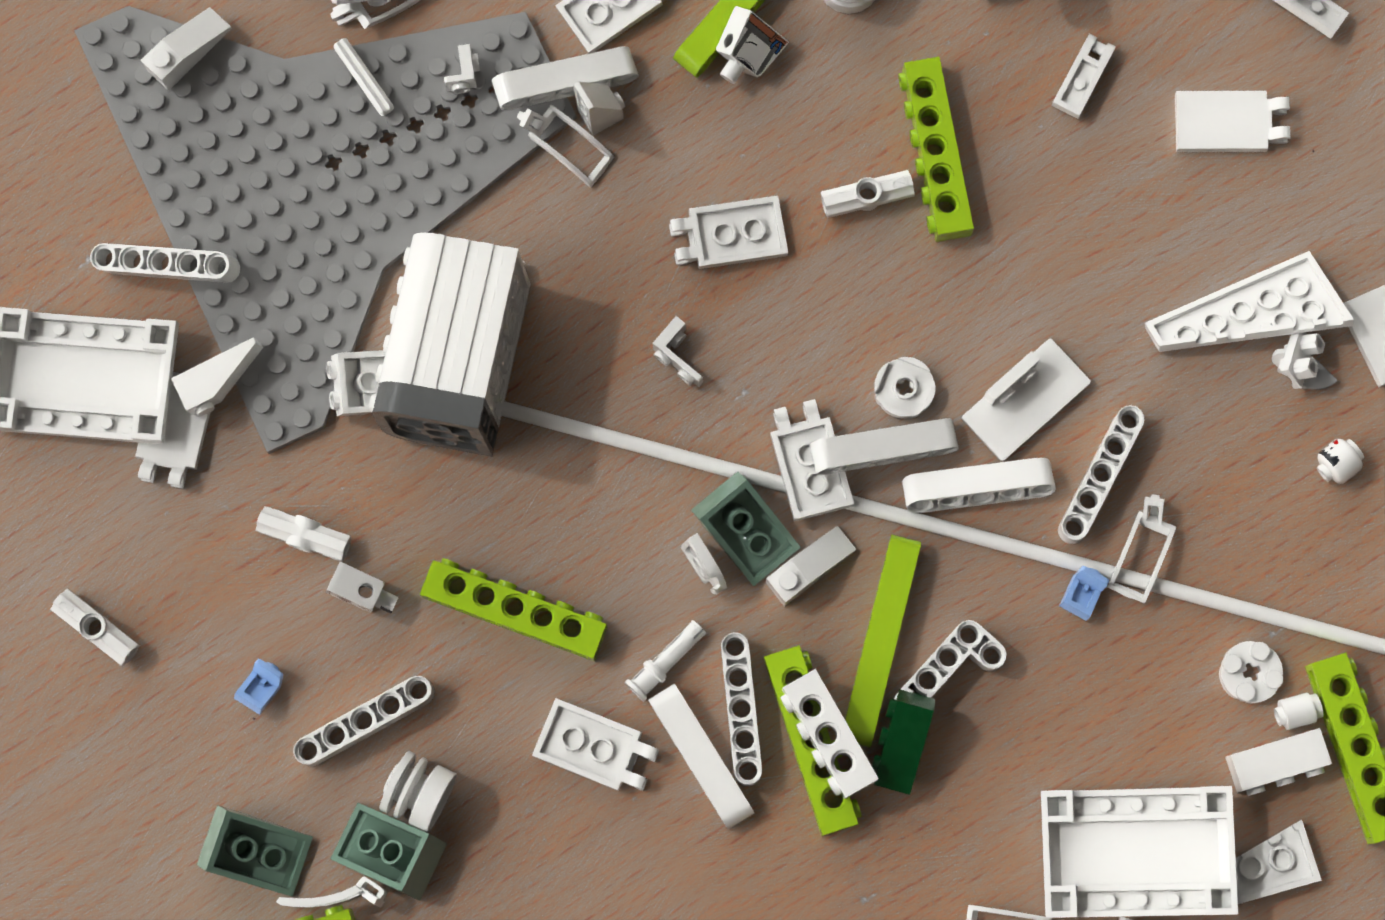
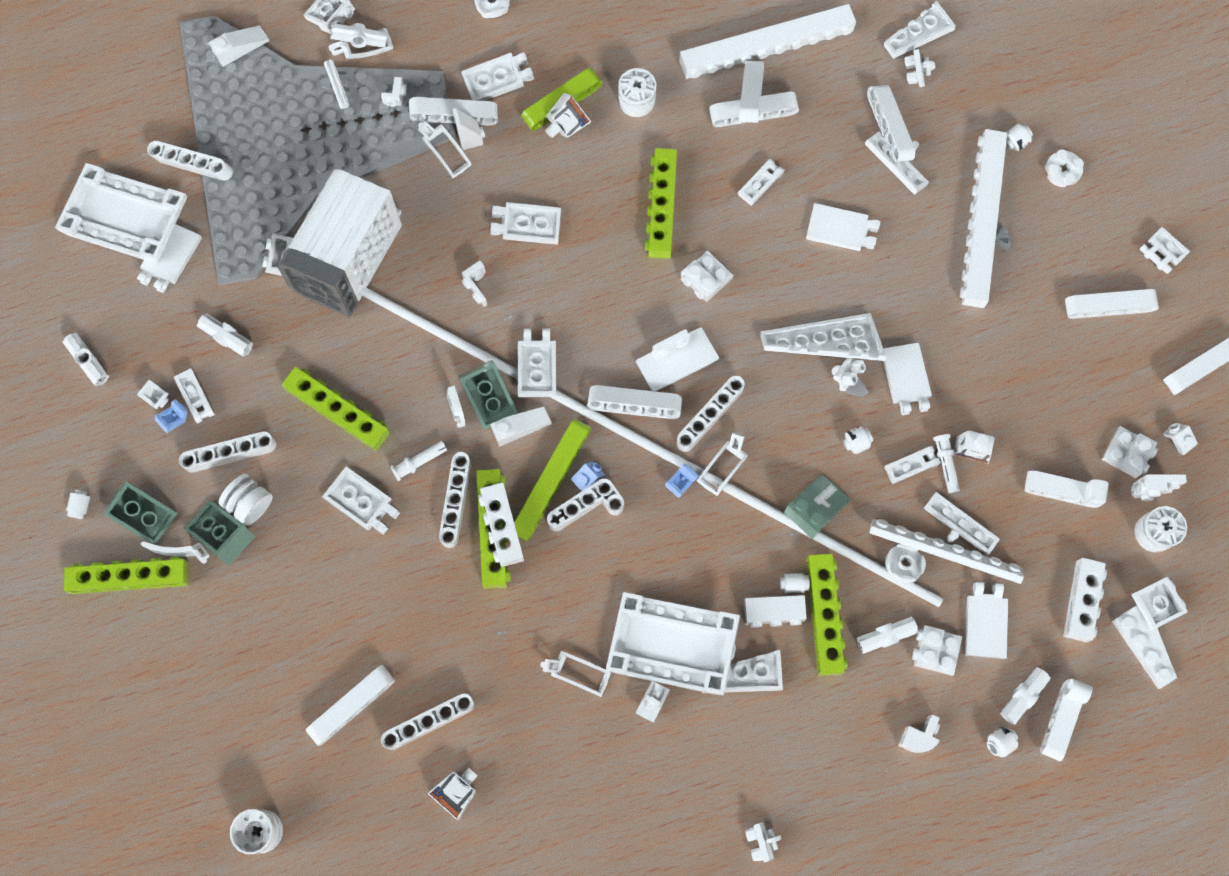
camera: 10 degrees right, 5 degrees down
white slope [171,337,263,416] -> none
white torso [326,561,398,614] -> none
white beam [648,684,754,830] -> none
white beam [810,418,959,475] -> none
white piece [820,170,915,218] -> none
dark green brick [872,689,935,795] -> none
white plate [874,357,936,419] -> none
white plate [1219,641,1283,704] -> none
none -> white brick [66,490,90,519]
none -> white bracket [137,380,169,409]
none -> white plate [174,368,215,424]
none -> light blue bracket [571,461,605,491]
none -> white plate [681,250,734,302]
none -> sand green slope [784,474,851,539]

